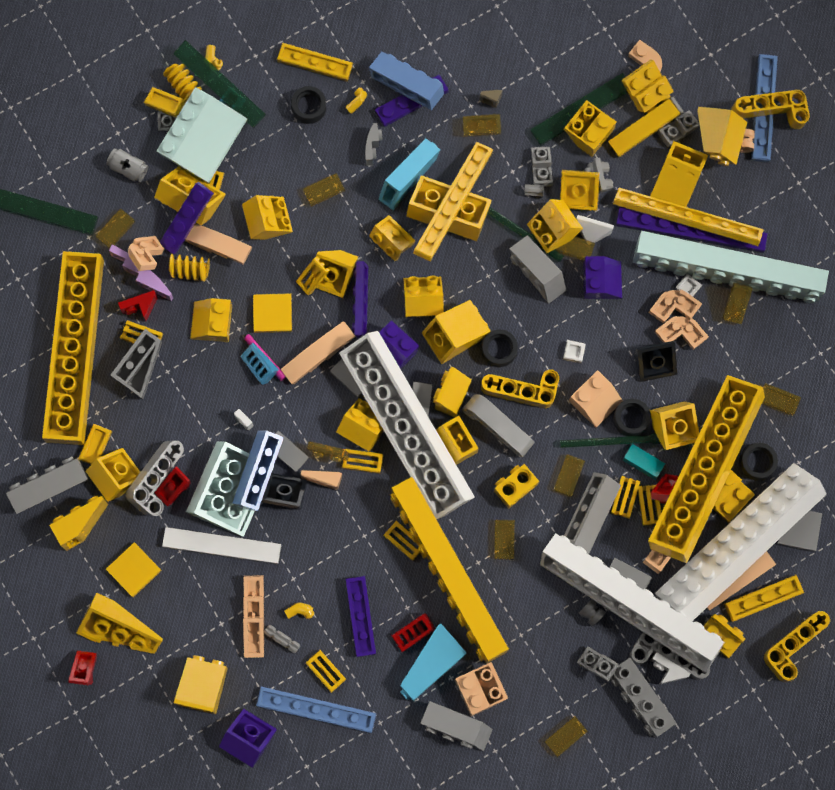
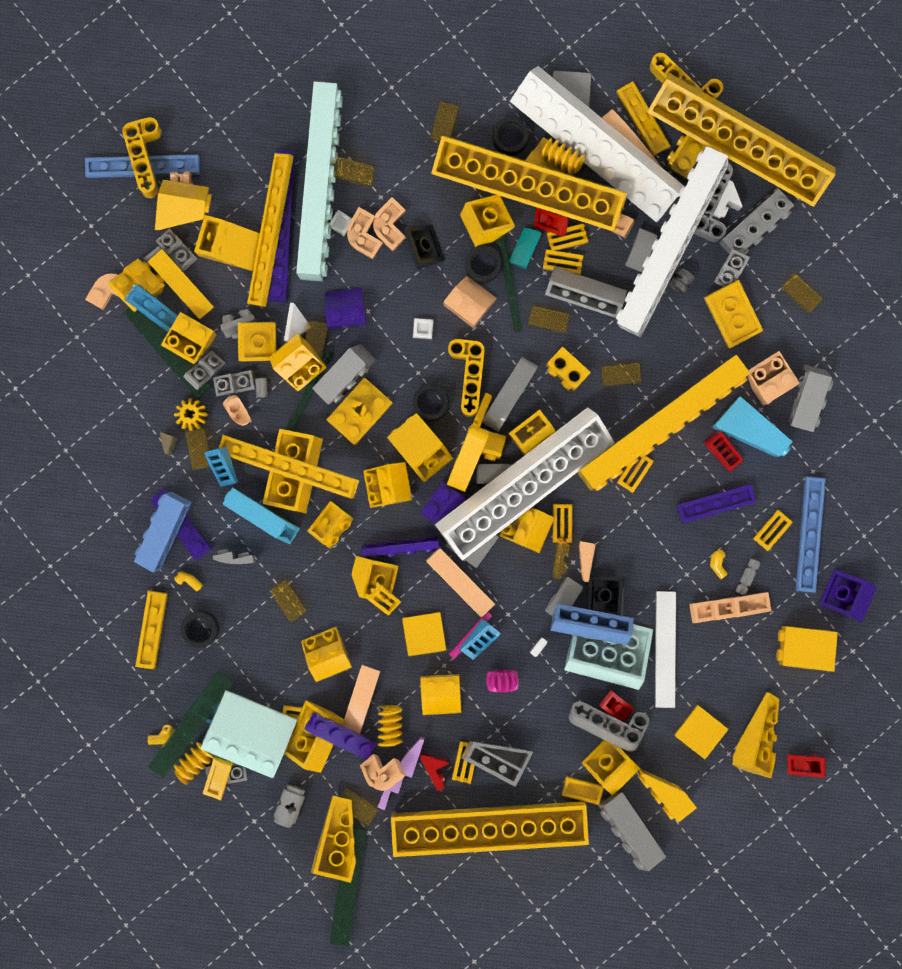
camera: 90 degrees left, 10 degrees up
none -> dark azure tile [124,284,178,332]
none -> yellow gear [174,398,208,431]
none -> light grey slope [183,351,226,390]
none -> dark azure slope [204,446,238,487]
none -> light nougat hair [223,395,251,426]
none -> yellow wedge [311,795,356,883]
none -> yellow plate [327,377,393,445]
none -> yellow beam [447,424,490,492]
none -> yellow tile [472,393,492,427]
none -> dark pink gear [486,669,519,693]
none -> yellow piece [541,138,586,175]
none -> yellow brick [647,73,836,207]
none -> yellow tile [703,280,763,349]

